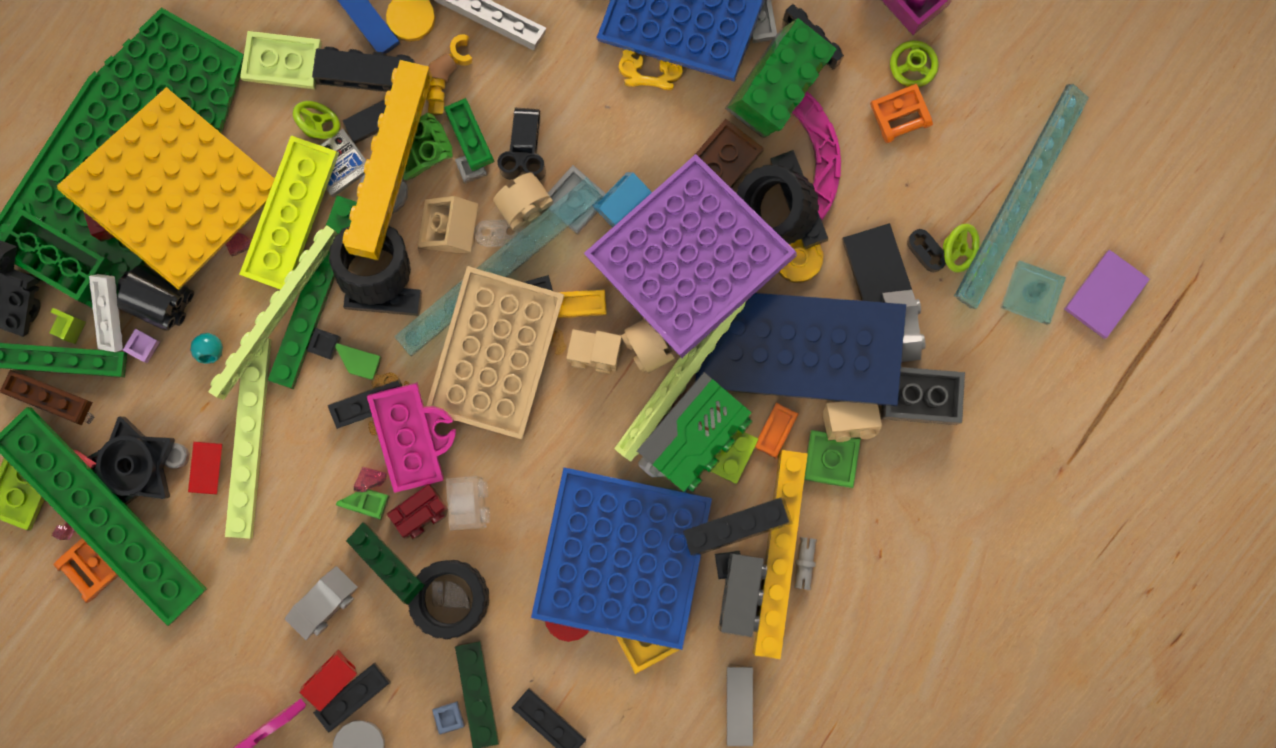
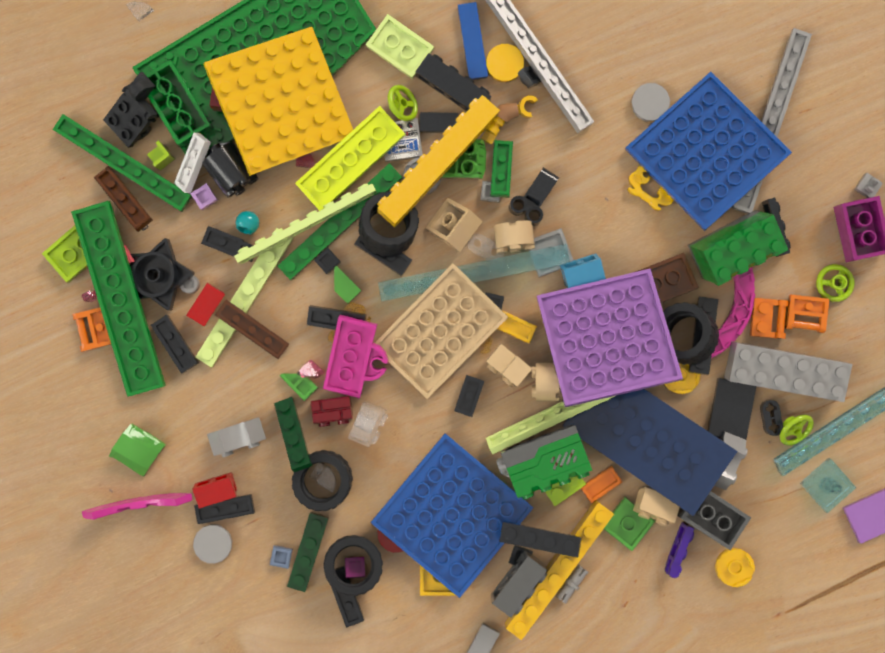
camera: 30 degrees right, 5 degrees up
none -> bright green slope [109,424,166,477]
none -> black plate [150,315,199,373]
none -> black hinge [201,226,254,262]
none -> reddish brown tile [215,299,289,359]
none -> black tyre [324,535,383,596]
none -> magenta plate [345,557,365,579]
none -> black plate [454,375,484,417]
none -> black plate [518,66,541,89]
none -> dark purple hinge [665,522,695,578]
none -> yellow tile [715,548,755,587]
none -> light grey brick [724,341,852,402]
none -> orange plate [750,298,789,339]

